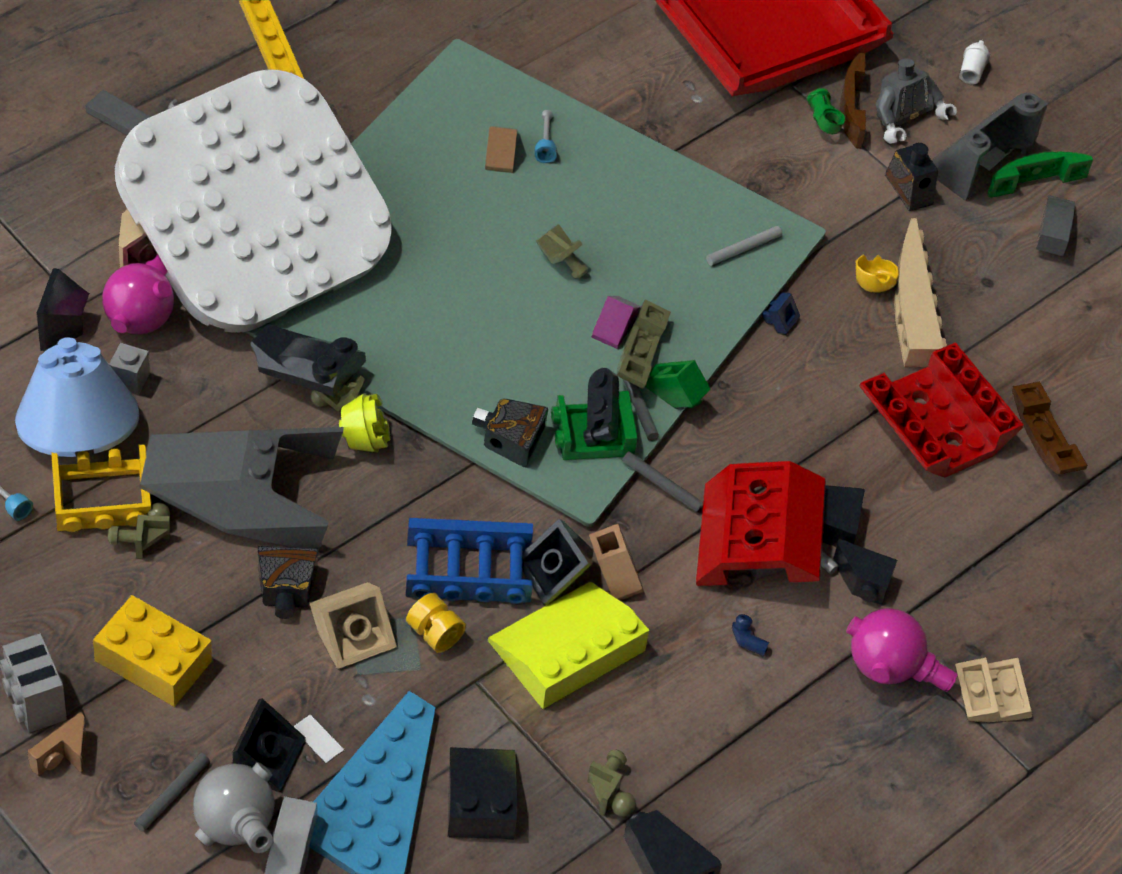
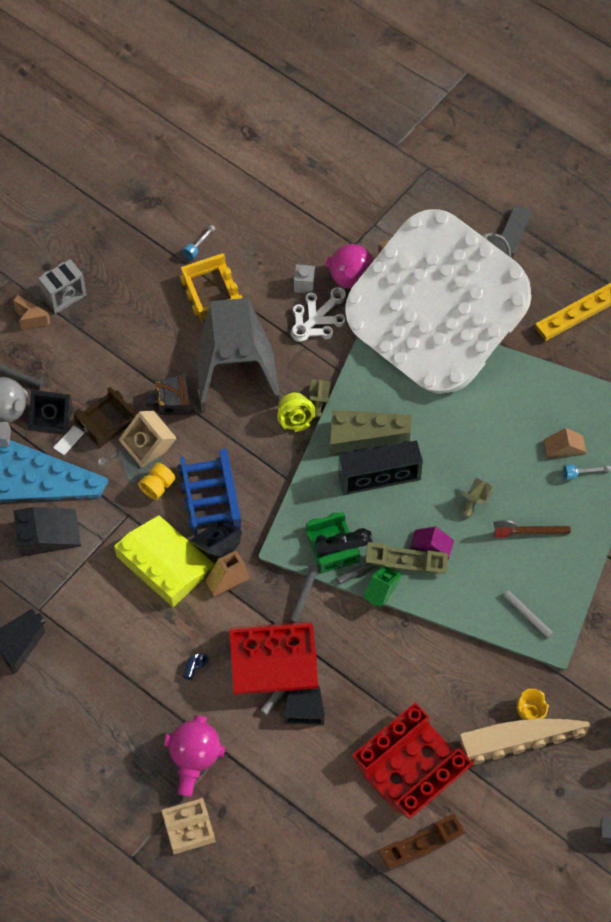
camera: 85 degrees right, 10 degrees up
light blue cone [15,337,139,457] -> none
black slope [36,268,90,351] -> none
yellow brick [93,595,212,707] -> none
olive piece [108,503,171,559] -> none
black slope [251,324,366,397] -> none
torso [472,398,548,468] -> none
olive piece [587,750,636,817] -> none
dark blue tile [762,293,800,334] -> none
black slope [833,539,897,605] -> none
none -> dark brown panel [73,387,136,448]
none -> white plant [291,287,346,342]
none -> olive wedge [330,410,412,456]
none -> black brick [338,440,423,495]
none -> reddish brown piece [493,520,571,537]

